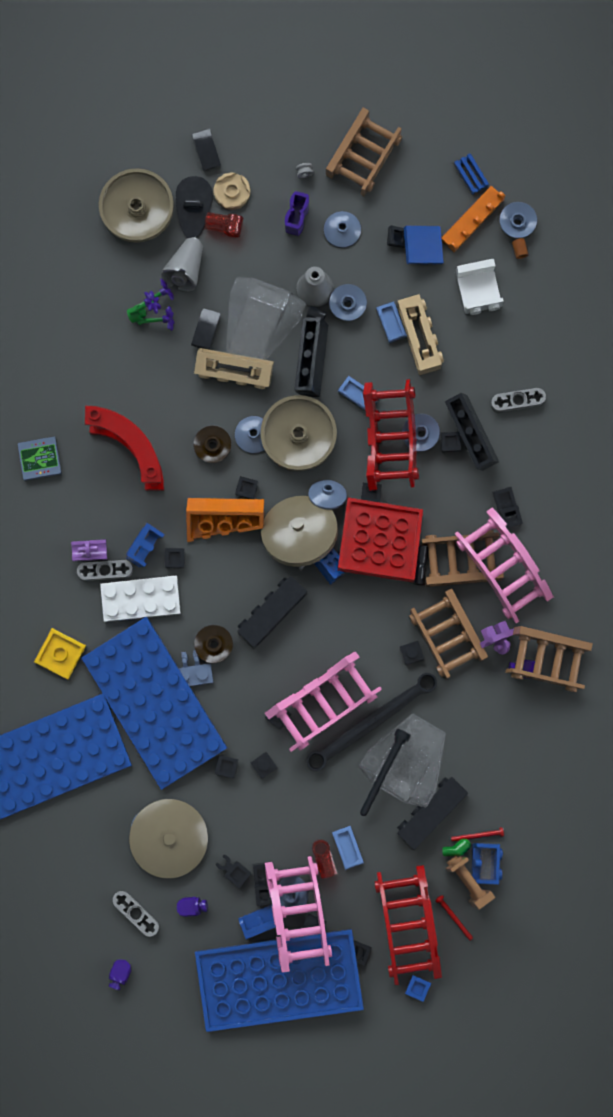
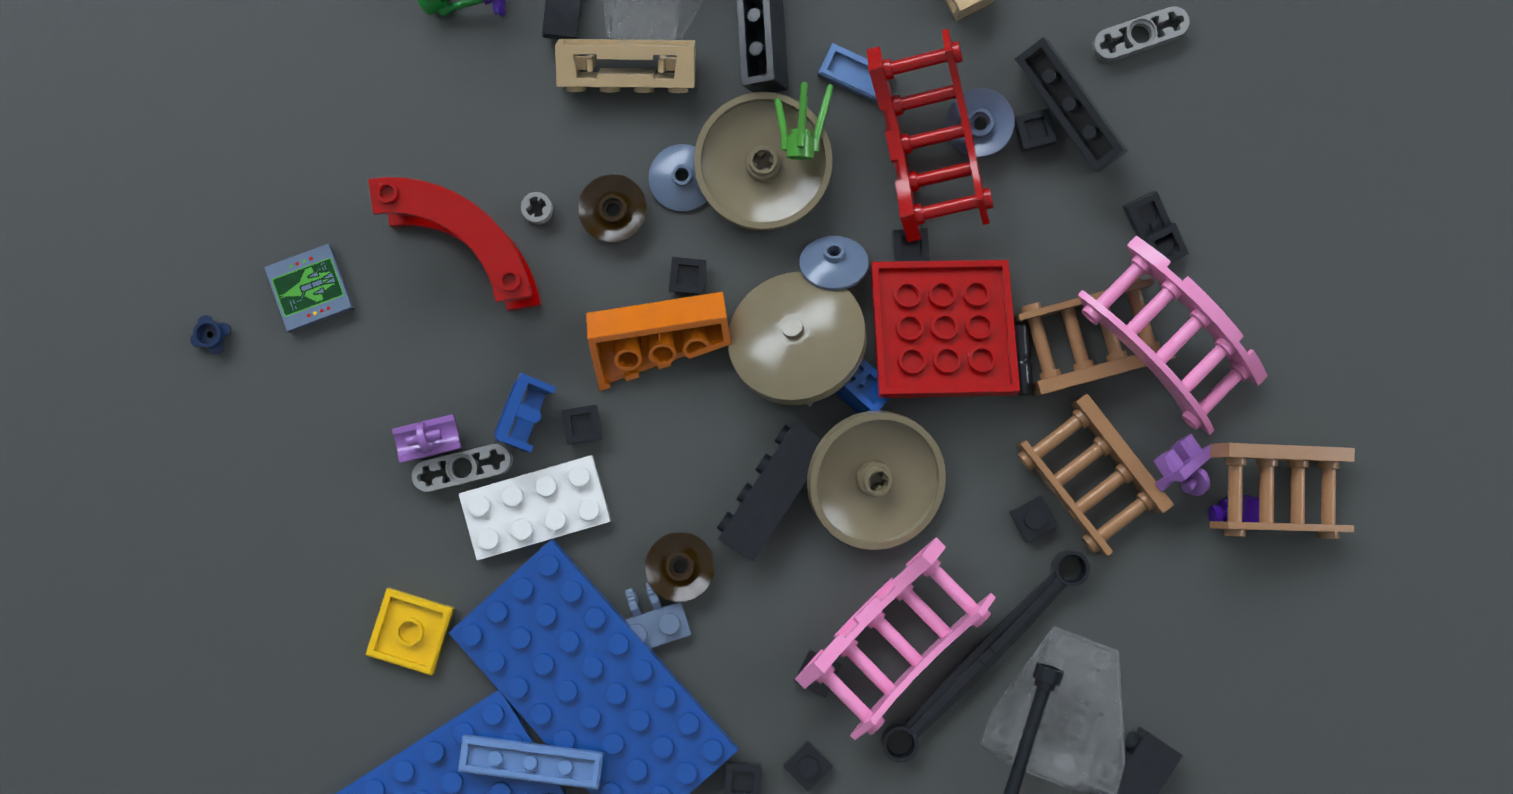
camera: 10 degrees left, 5 degrees up
none -> medium blue tile [458,734,604,790]
none -> light grey bush [521,192,554,225]
none -> bright green plant [775,82,834,160]
none -> dark tan dish [807,410,946,550]

